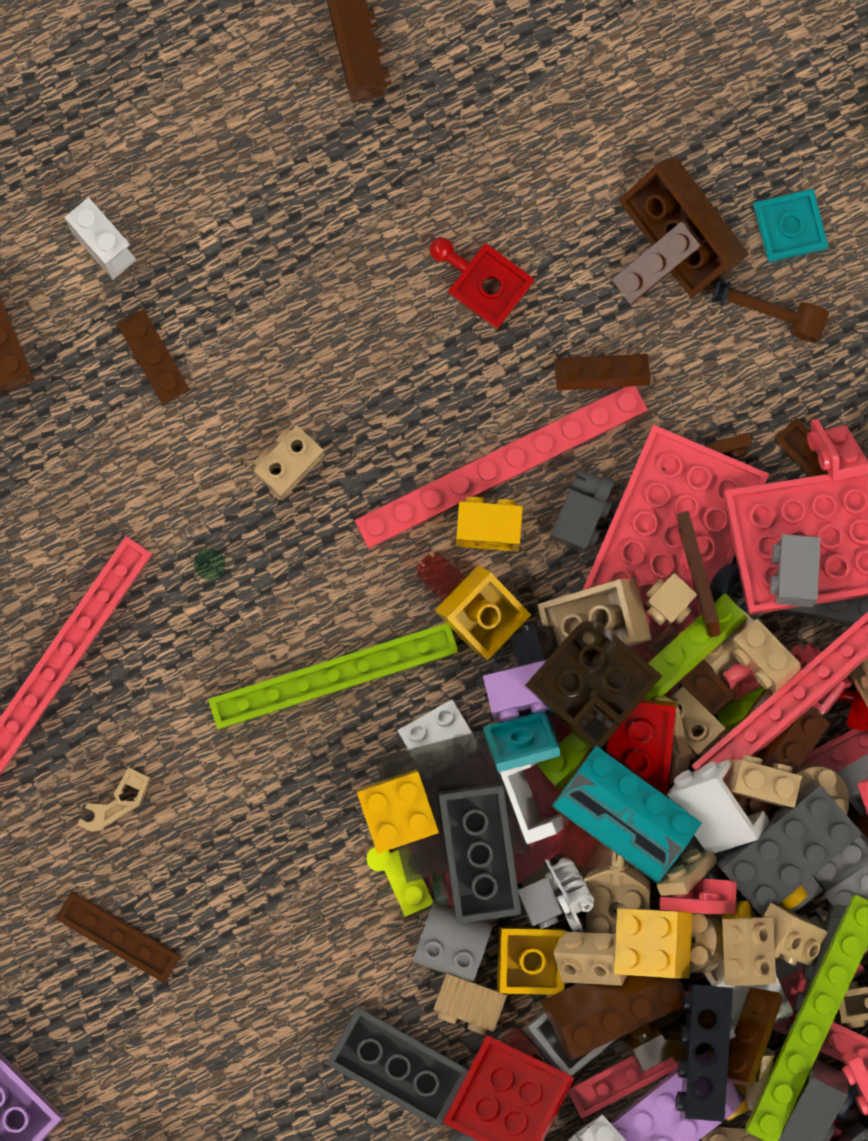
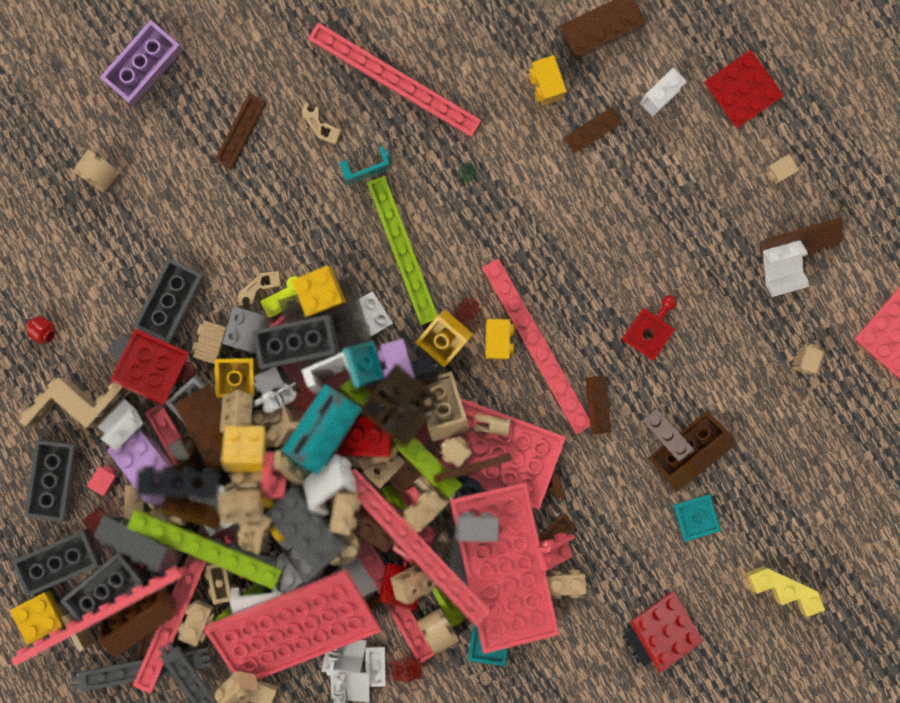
camera: 85 degrees right, 5 degrees up
tan brick [253,425,325,500] -> none
tile [432,873,449,906] -> none
dark grey hinge [550,468,615,553] -> none
reddish brown piece [711,278,829,343] -> none
none -> tan piece [238,271,282,306]
none -> teal panel [339,146,392,186]
none -> tan hinge [474,414,511,436]
none -> yellow brick [528,55,566,106]
none -> red plate [704,50,784,129]
none -> white panel [763,240,809,297]
none -> tan brick [766,154,799,184]
none -> tan brick [792,344,825,375]

